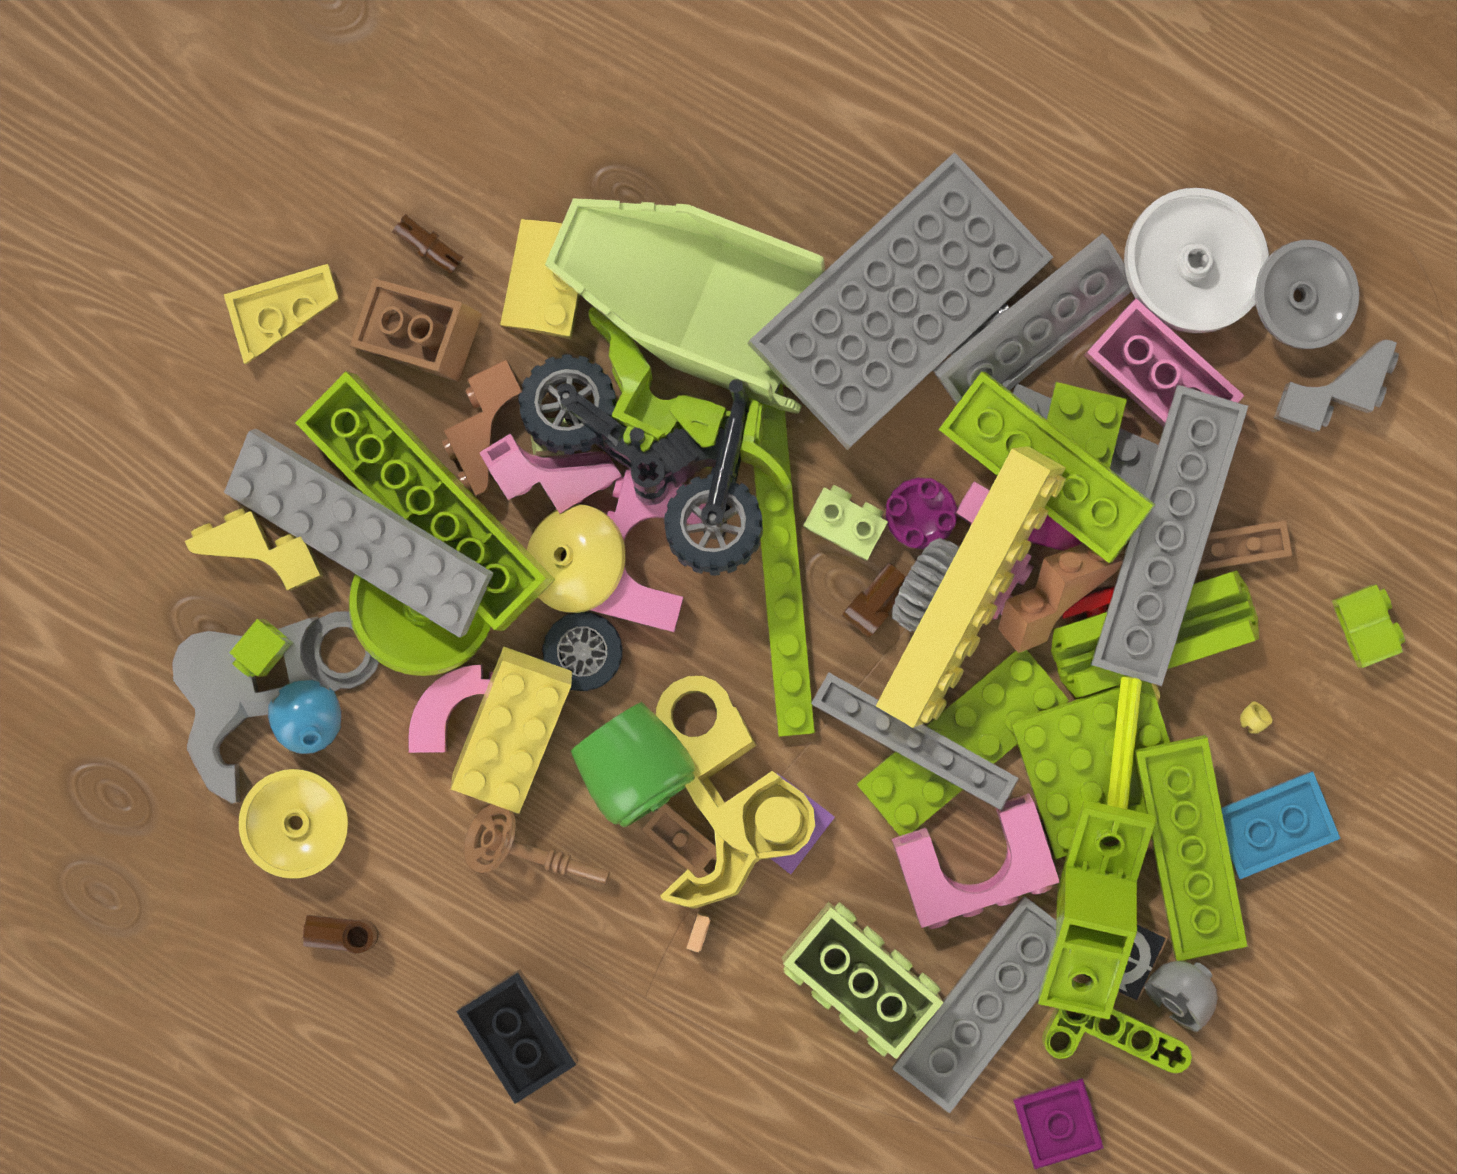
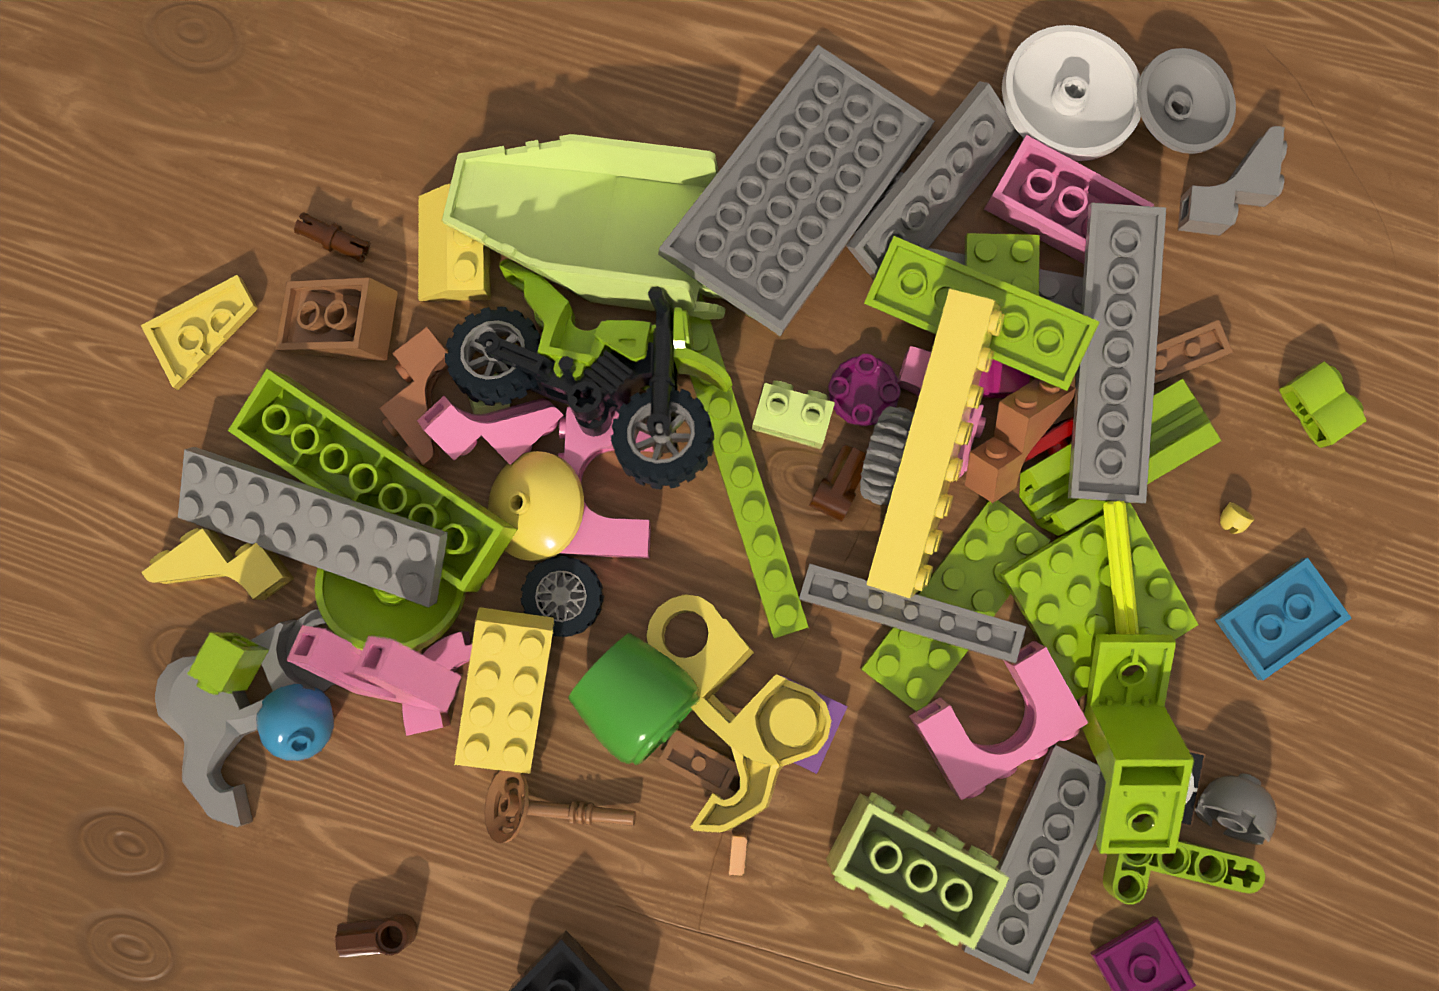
camera: 10 degrees left, 5 degrees down
light yellow dish [239,769,348,879] -> none
lime plate [1134,735,1248,961] -> none
none -> bright pink arch [287,625,461,713]

